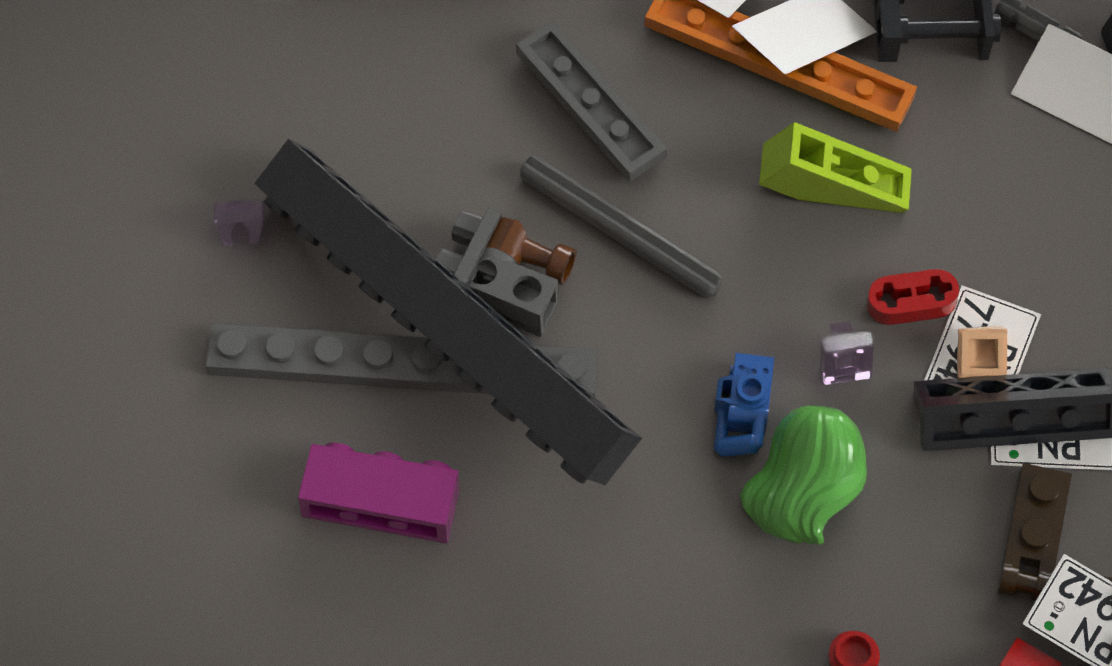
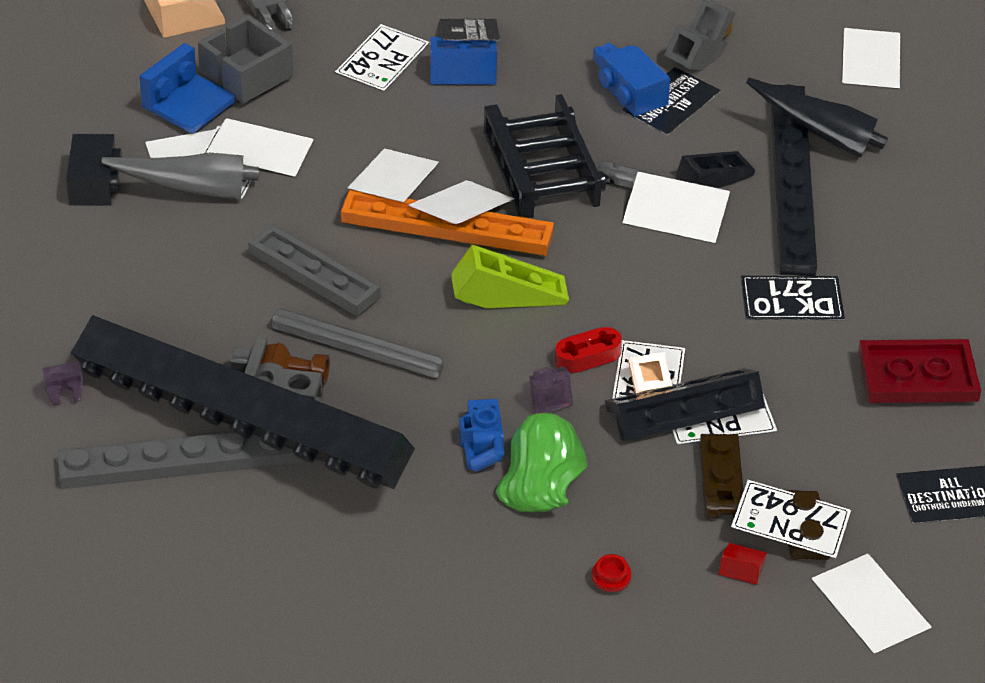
camera: 15 degrees left, 20 degrees down
magenta brick [298,442,460,544] -> none

